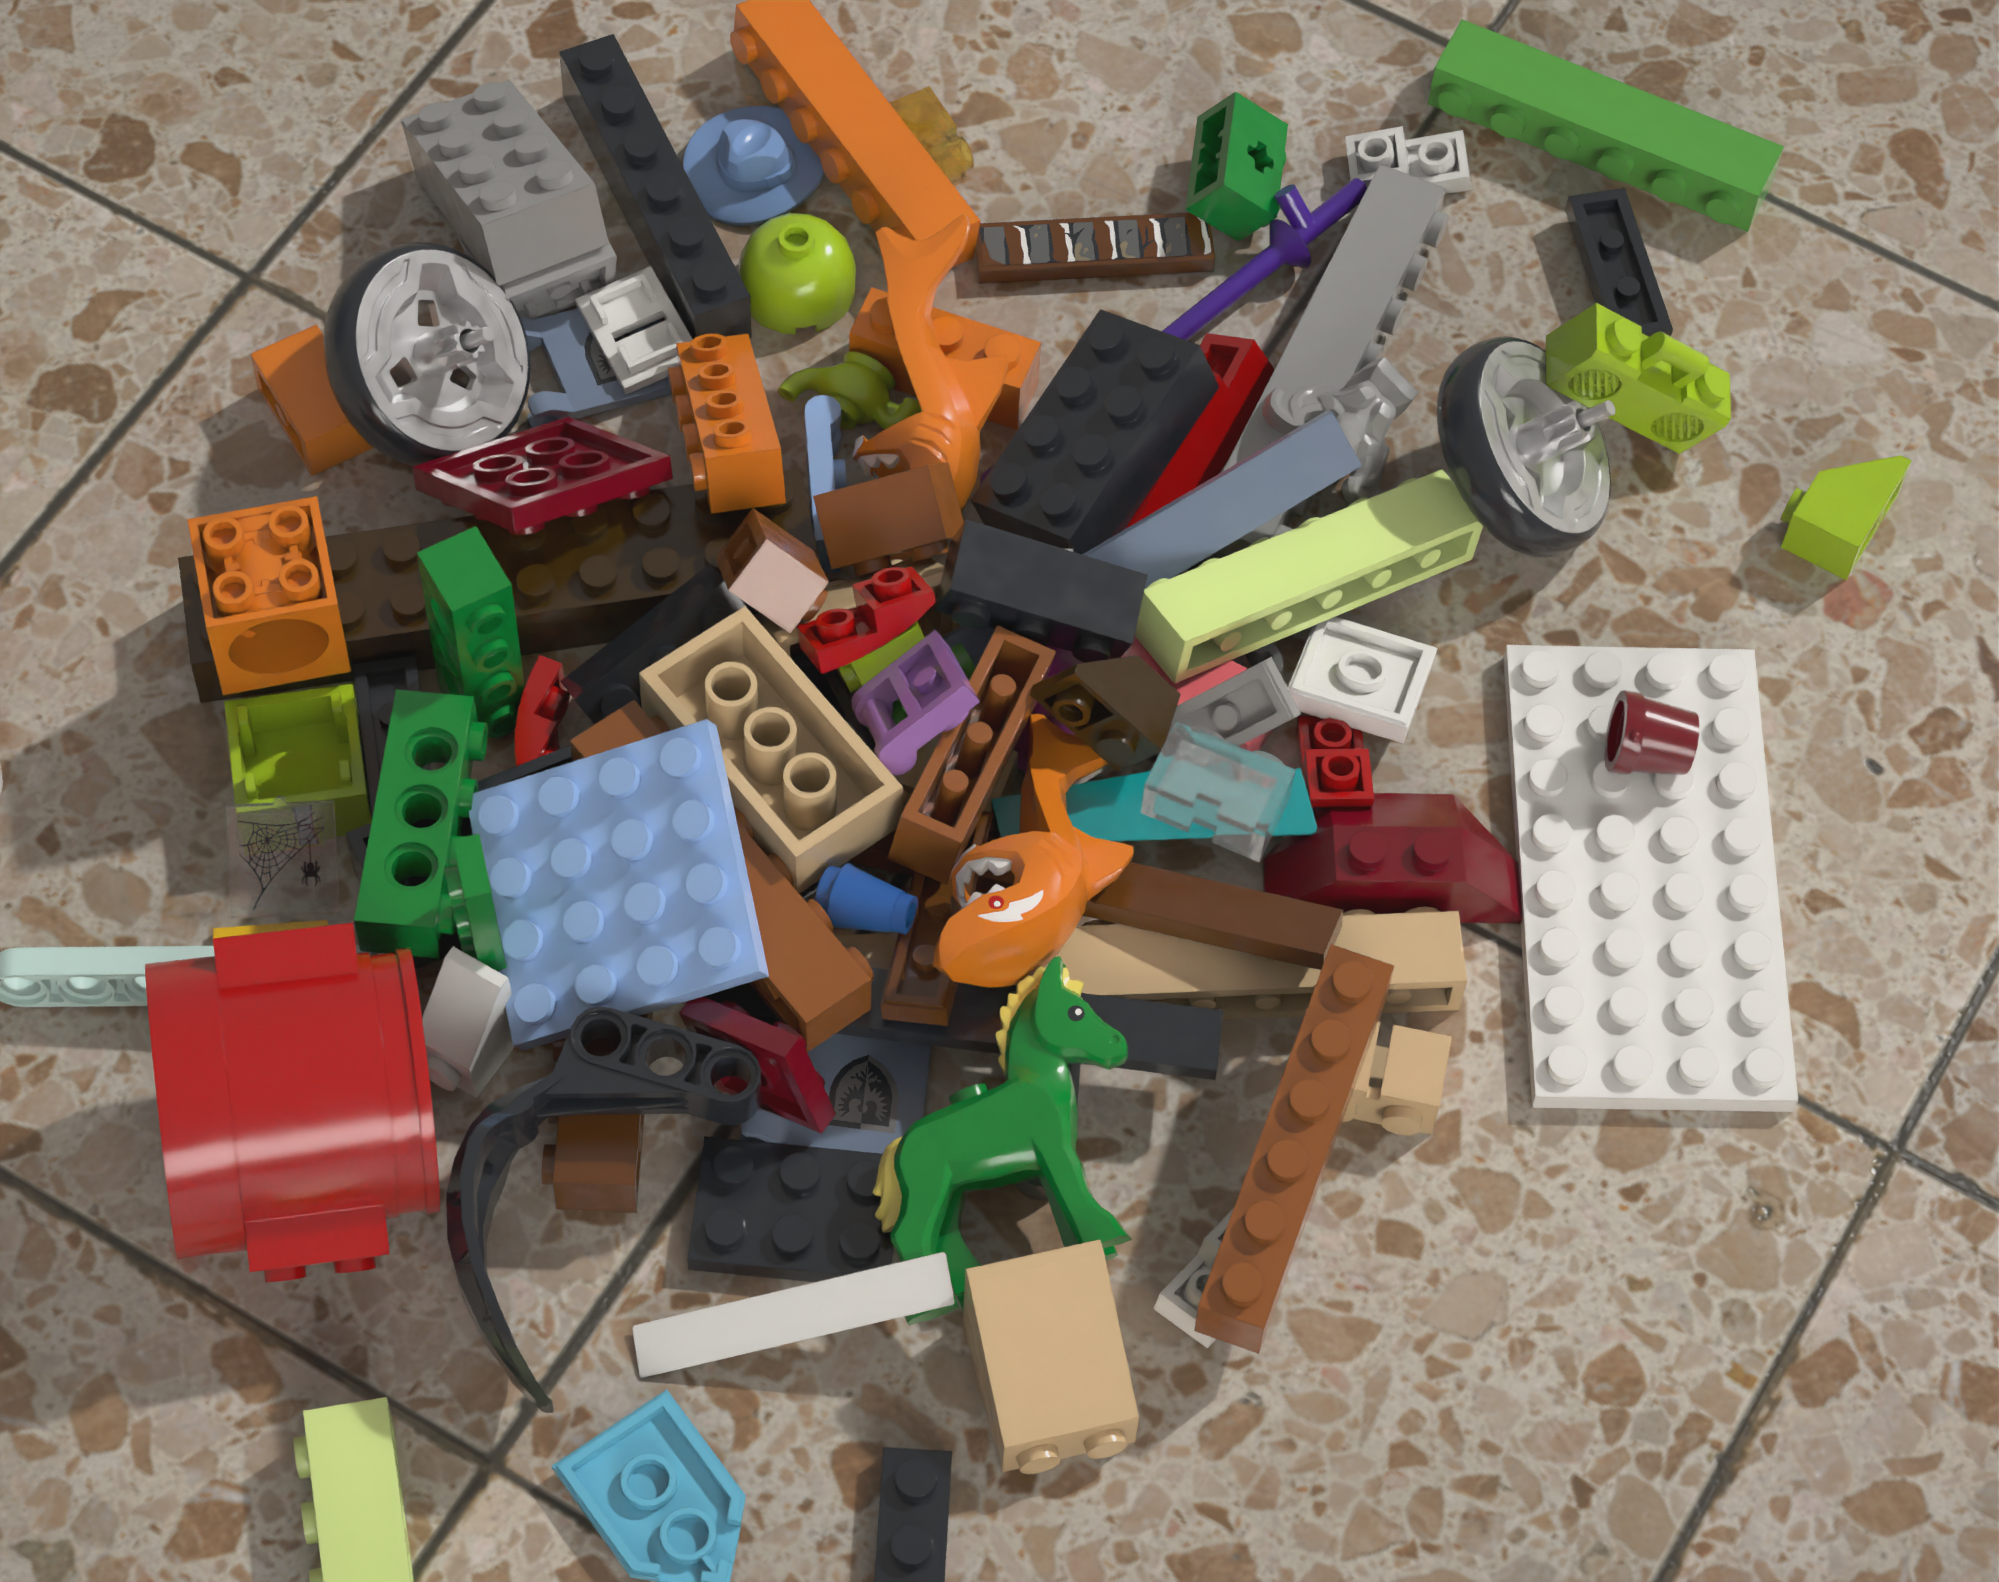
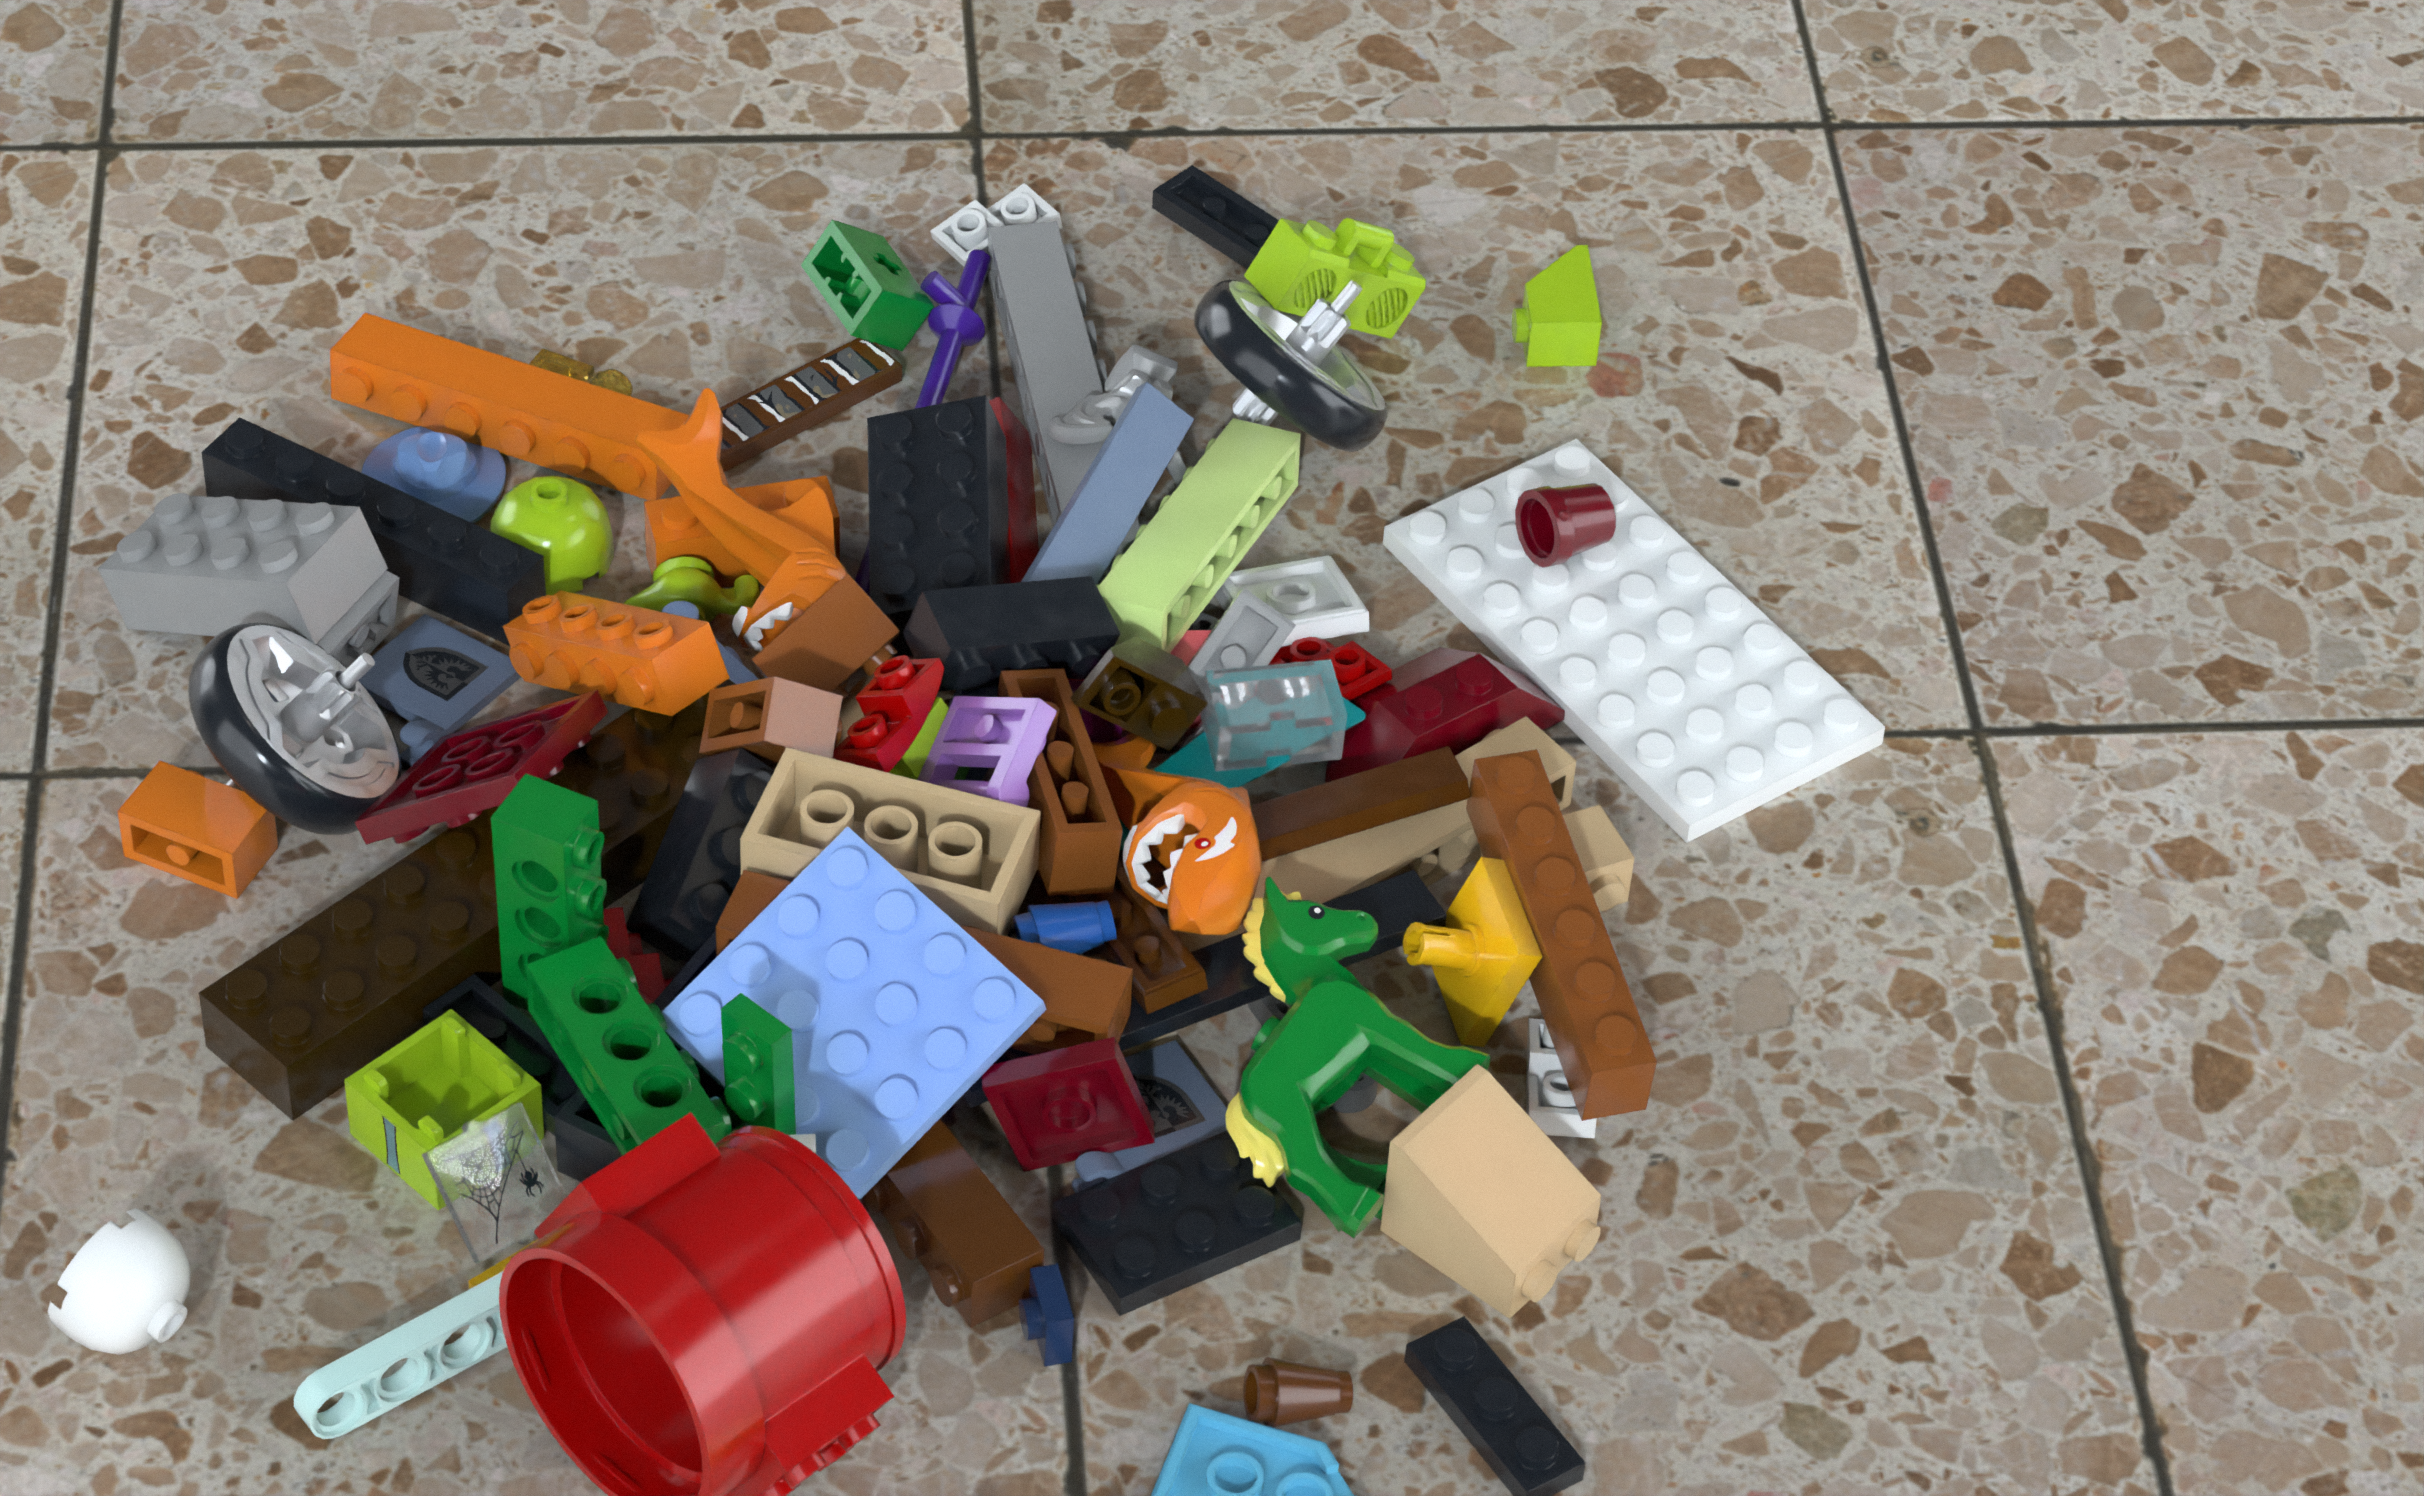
camera: 35 degrees left, 15 degrees down
orange brick [187,496,351,695] -> none
black piece [446,1006,762,1413] -> none
white piece [575,266,693,395] -> none
white sticker [632,1252,955,1378] -> none
bright green brick [1428,19,1784,232] -> none
none -> dark blue plate [1019,1264,1074,1367]
none -> reddish brown cone [1243,1357,1353,1428]
none -> yellow tile [1403,857,1543,1047]

